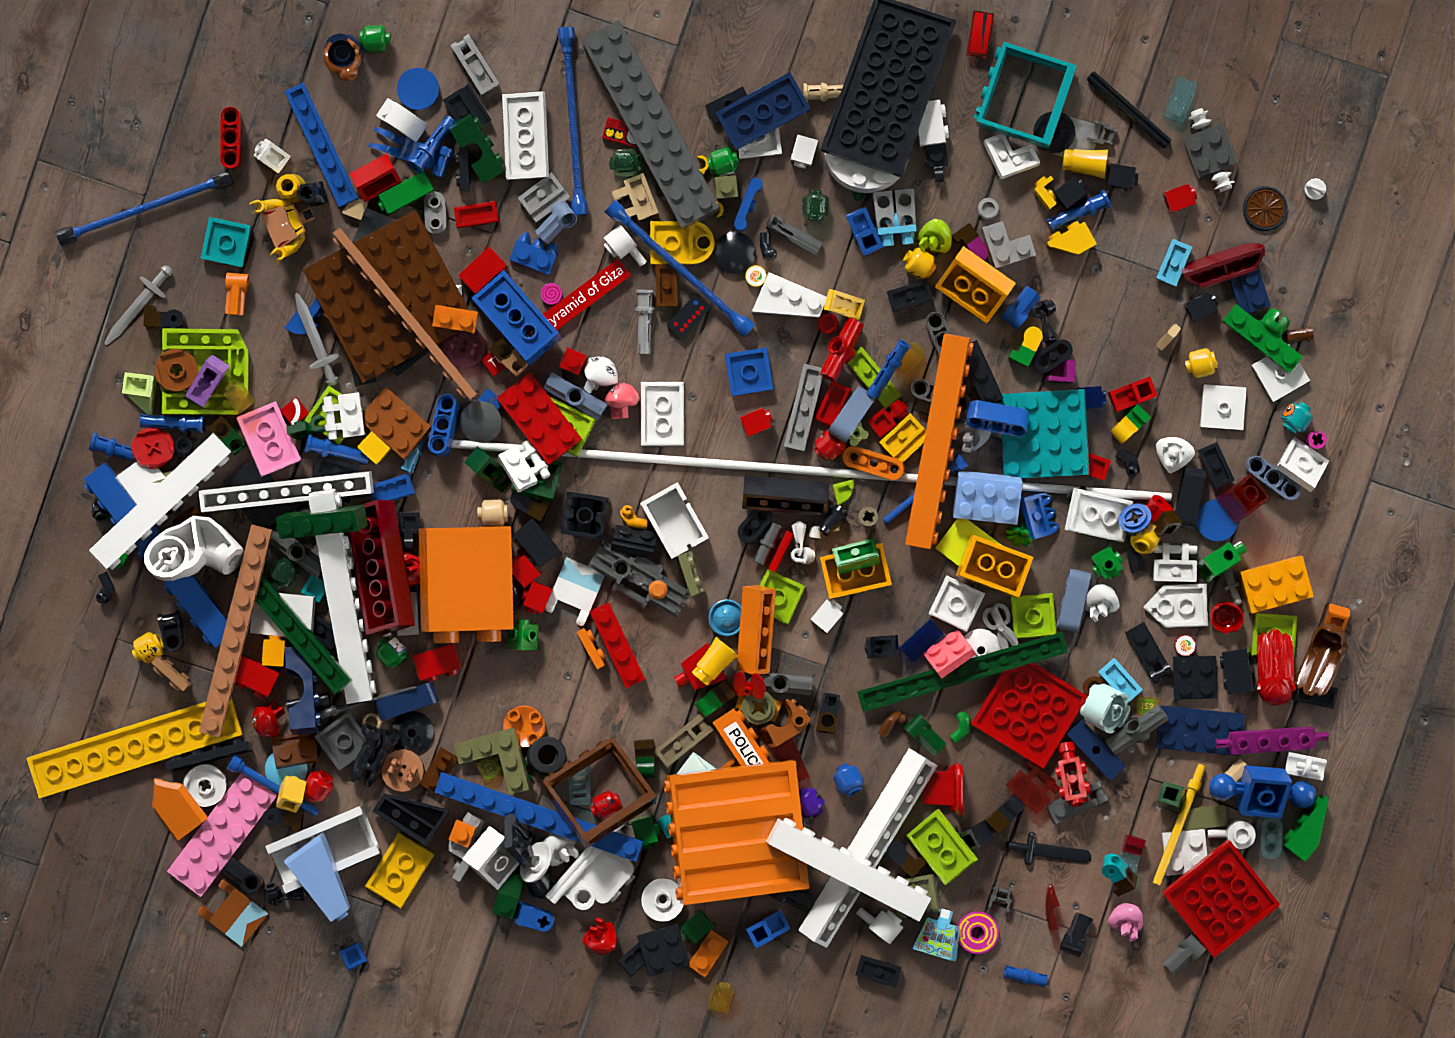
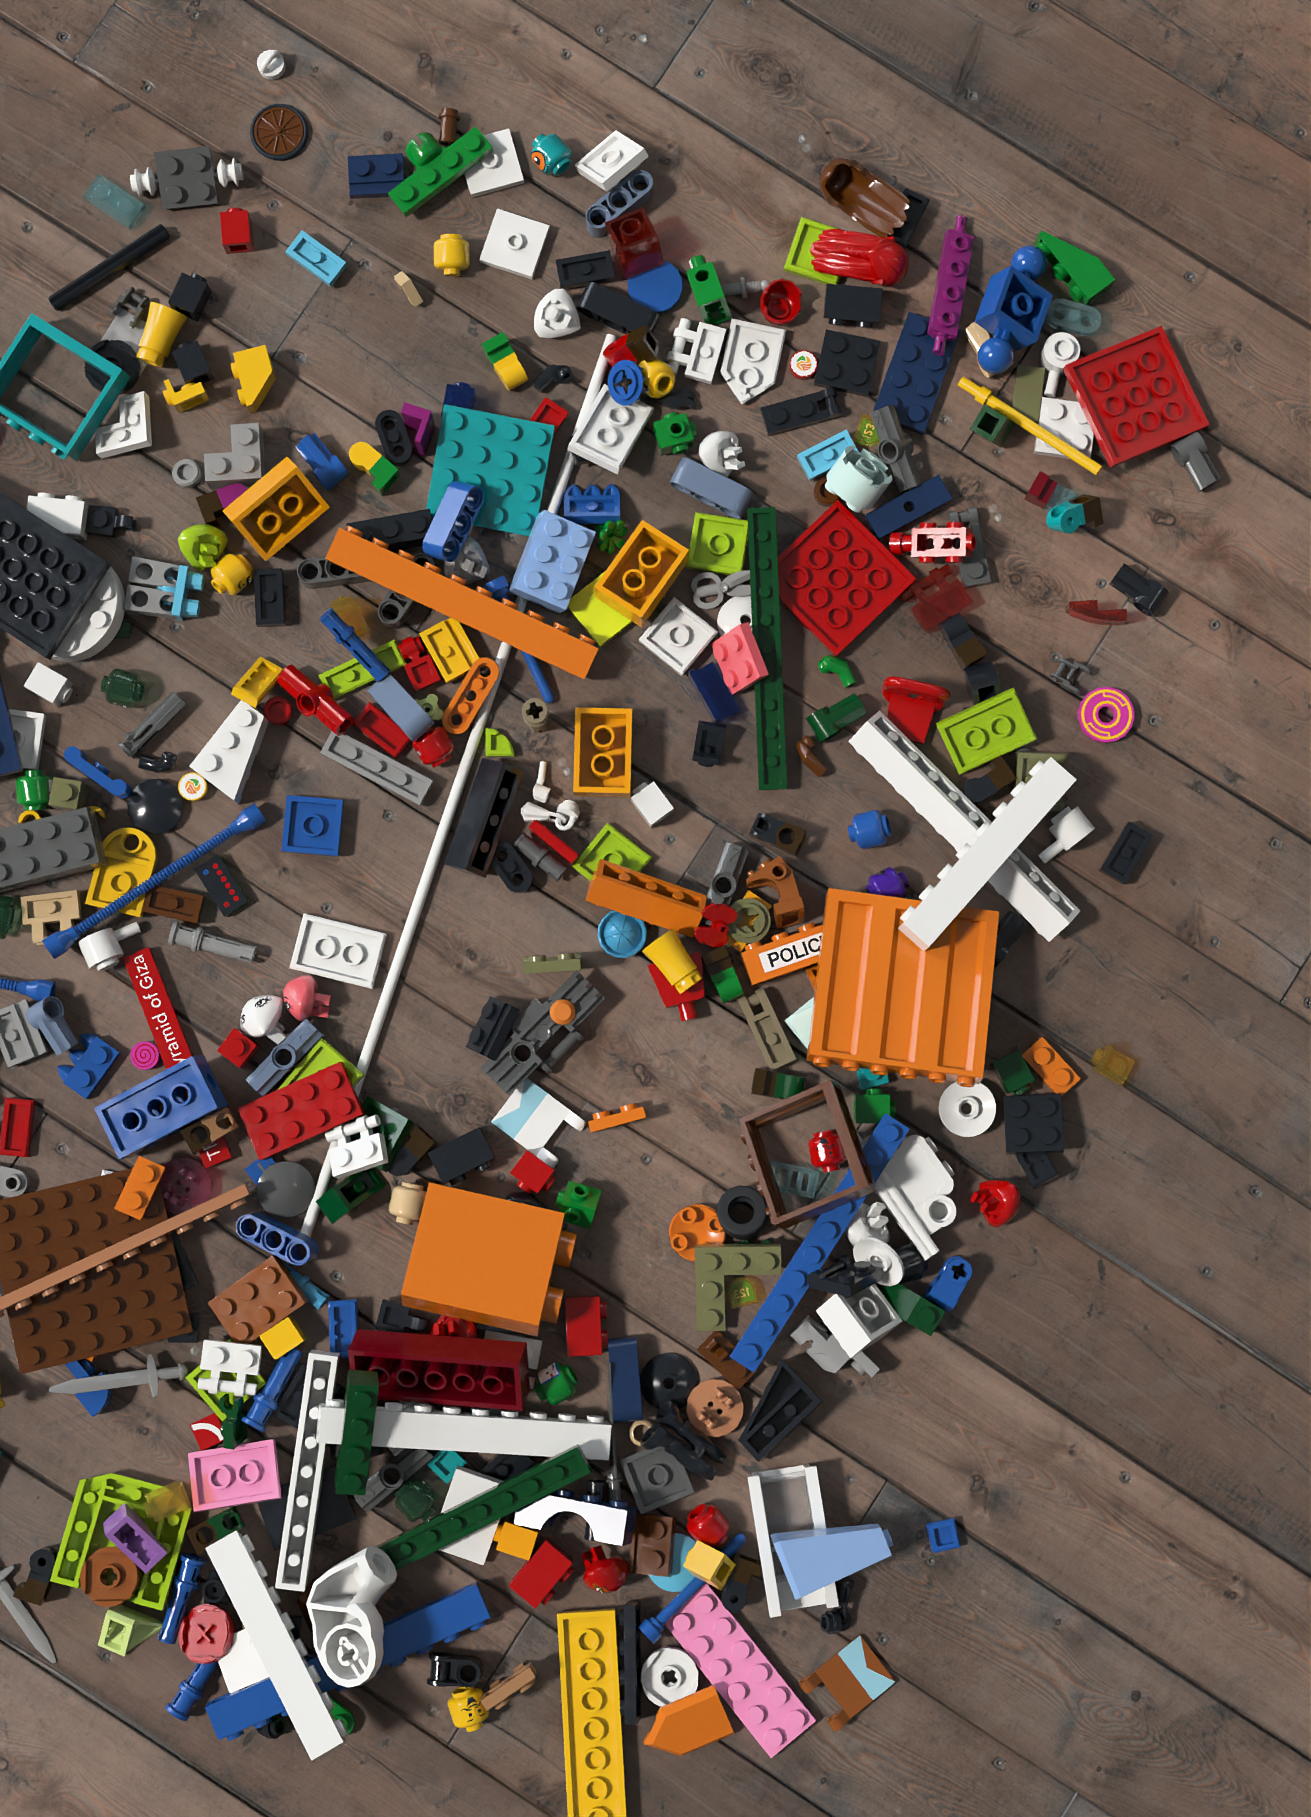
camera: 75 degrees left, 5 degrees down
black arm [96,572,115,604] -> none
nougat plate [199,525,273,737] -> none
black piece [221,857,264,893] -> none
orange piece [225,272,249,316] -> none
yellow tile [365,832,435,909] -> none
orange plate [448,819,477,848] -> none
red brick [458,247,507,294] -> none
red brick [512,554,541,588] -> none
black piece [561,491,610,540] -> none
red brick [589,602,646,688] -> none
light orange arm [620,505,648,530] -> none
white piece [640,482,709,559] -> none
red brick [740,407,773,437] -> none
blue brick [745,910,791,949] -> none
clear red plate [774,738,810,782] -> none
black cone [818,504,848,537] -> none
green slope [832,538,880,574] -> none
blue brick [845,207,883,255] -> none
torso [913,908,960,961] -> none
blue pin [1003,965,1048,988] -> none
black sword [1007,832,1091,865] -> none
black piece [1032,299,1058,344] -> none
blue pin [1047,190,1112,232] -> none
bright pink piece [1107,903,1143,942] -> none
red brick [1108,376,1158,412] -> none
dark red brick [1182,243,1265,287] -> none
black brick [1183,292,1219,323] -> none
light orange brick [1238,555,1314,613] -> none
white hips [1285,752,1327,781] -> none
dark pink piece [1306,431,1327,449] -> none
orange slope [1324,604,1350,631] -> none

